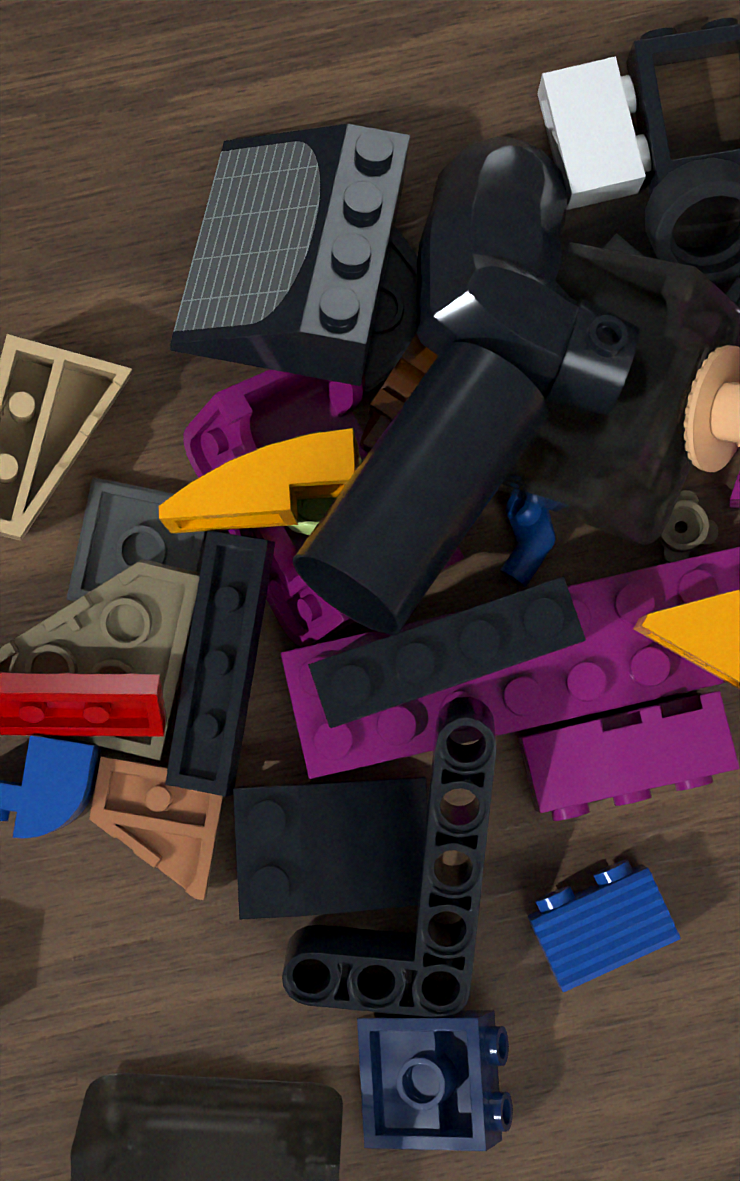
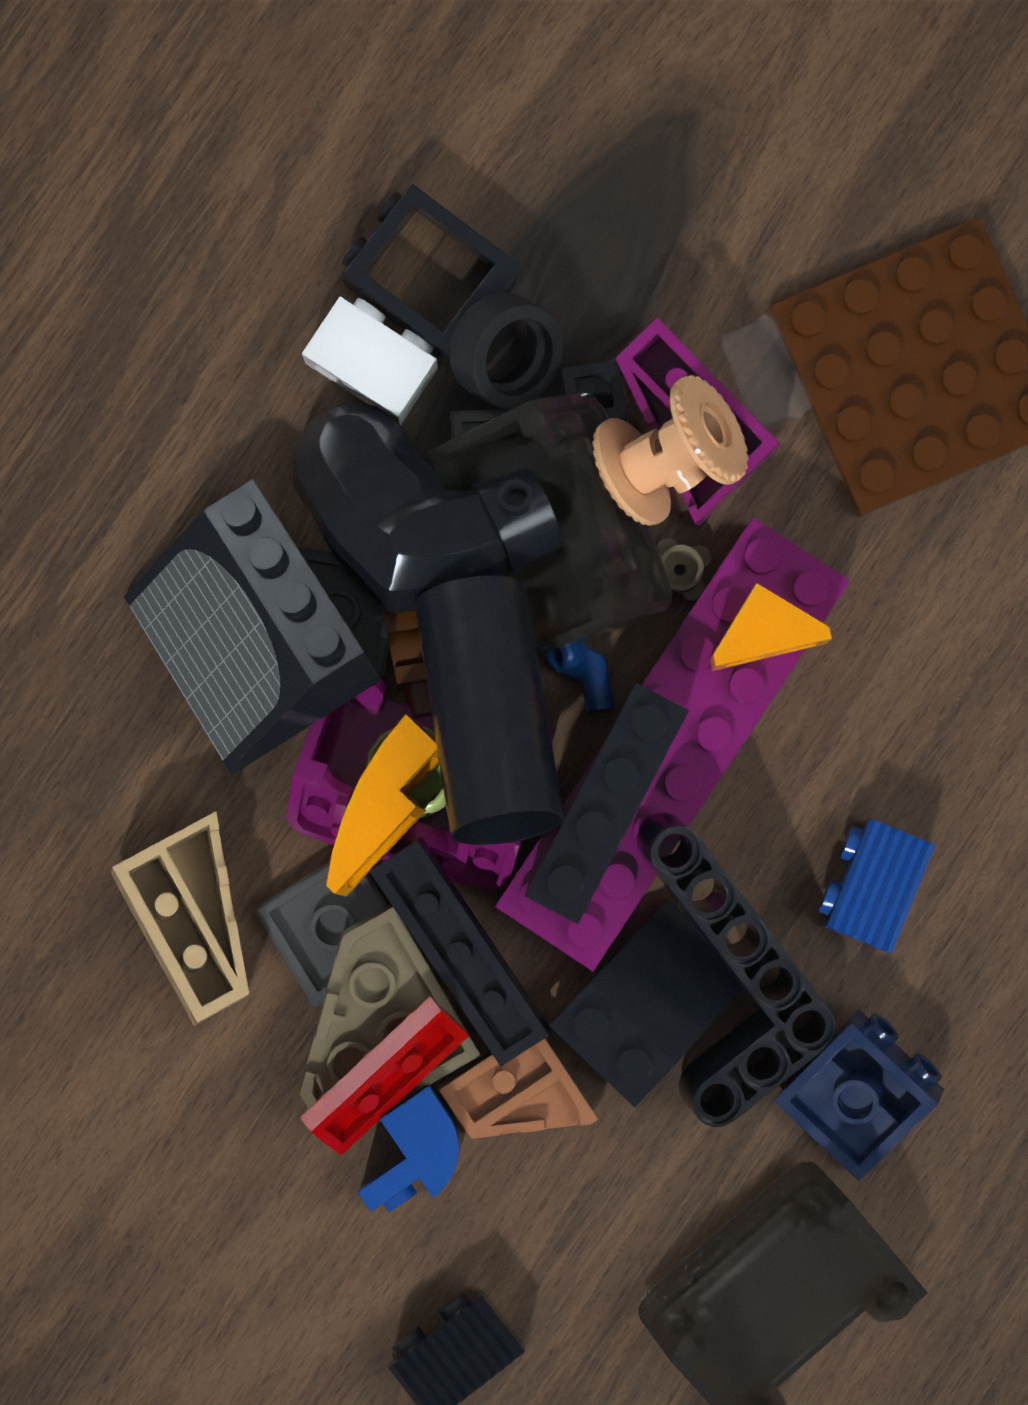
camera: 45 degrees left, 0 degrees up
magenta wedge [517,691,740,821] -> none

